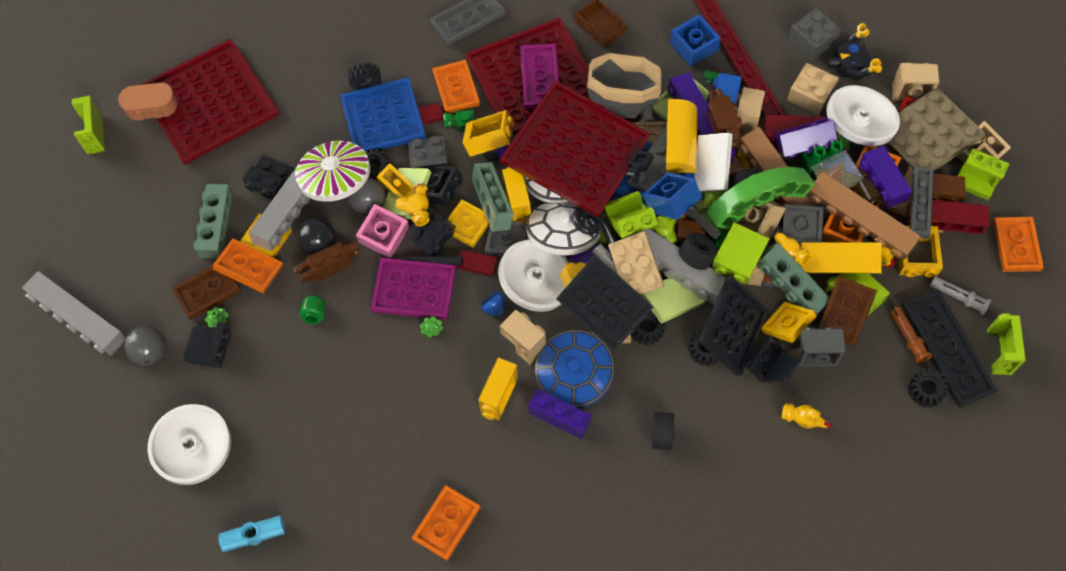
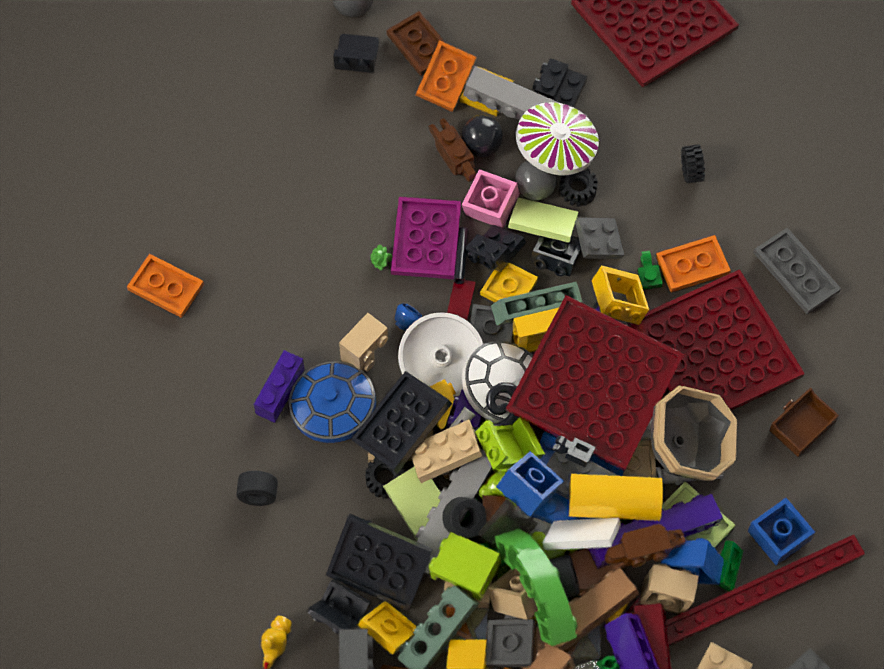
camera: 85 degrees right, 0 degrees up
white dish [148,404,231,485] -> none
sand green brick [194,184,233,259] -> none
bright green plant [205,307,229,328] -> none
medium azure piece [218,516,285,552] -> none
green head [300,295,326,325] -> none
blue plate [341,77,426,153] -> none
yellow slope [376,163,416,198] -> none
yellow animal [395,184,429,226] -> none
dark red tile [417,103,444,125] -> none
yellow window [478,358,518,420] -> none
magenta plate [520,44,559,109] -> none
yellow animal [774,233,812,267] -> none

